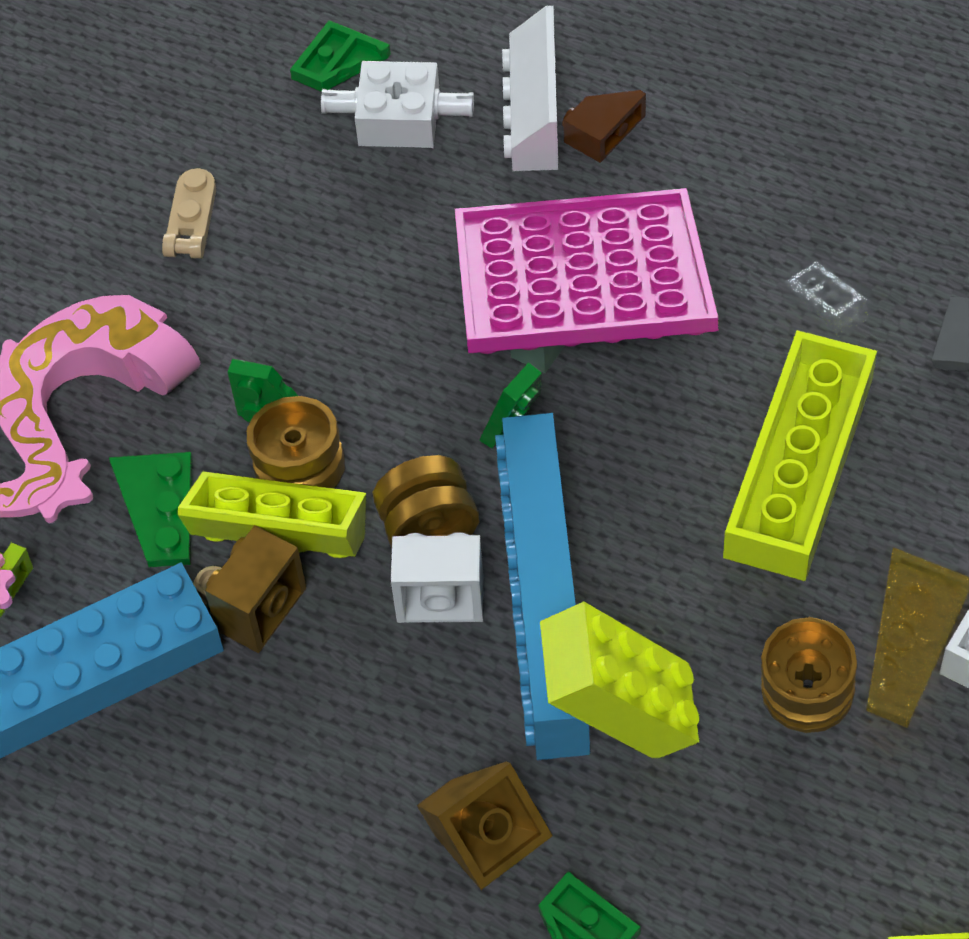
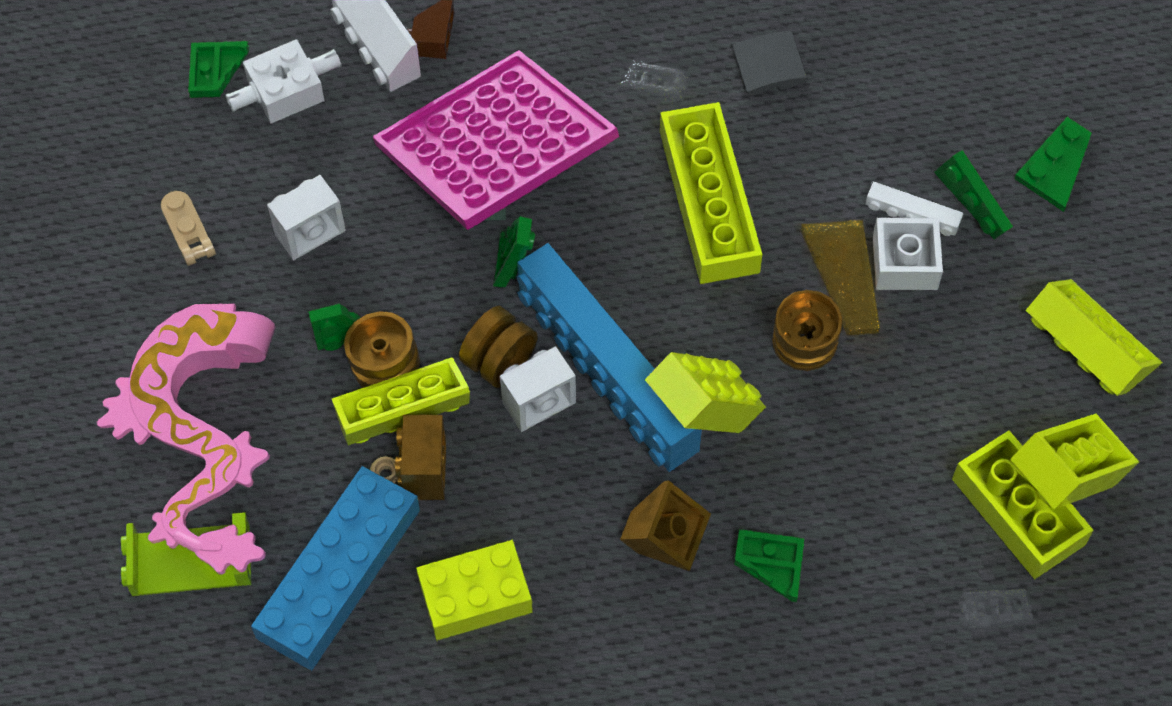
camera: 35 degrees left, 5 degrees up
green wing [109,452,192,567] -> none
none -> white brick [267,175,346,261]
none -> neon yellow brick [416,540,533,641]

